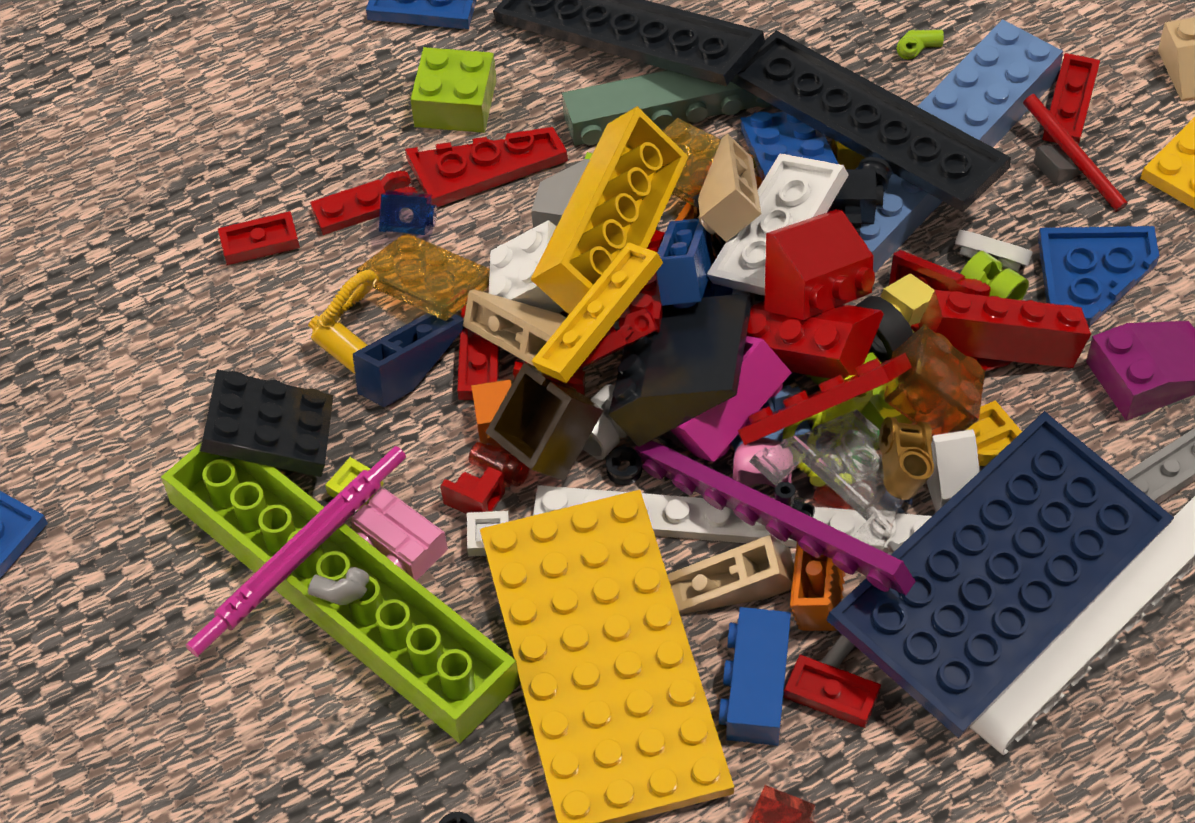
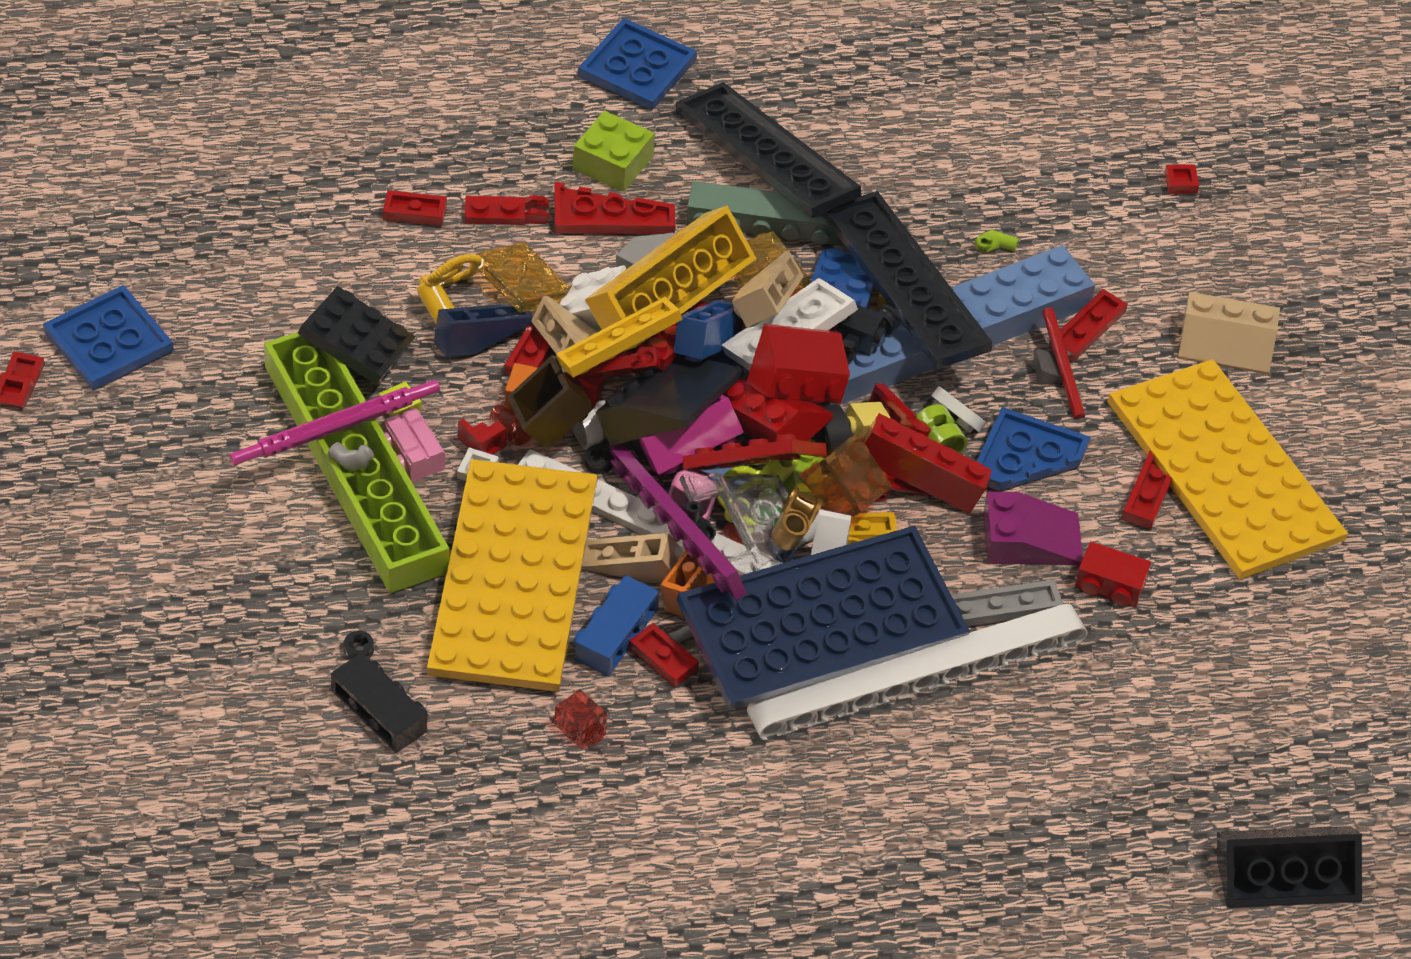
camera: 15 degrees right, 5 degrees down
clear blue brick [379,190,437,235] -> none

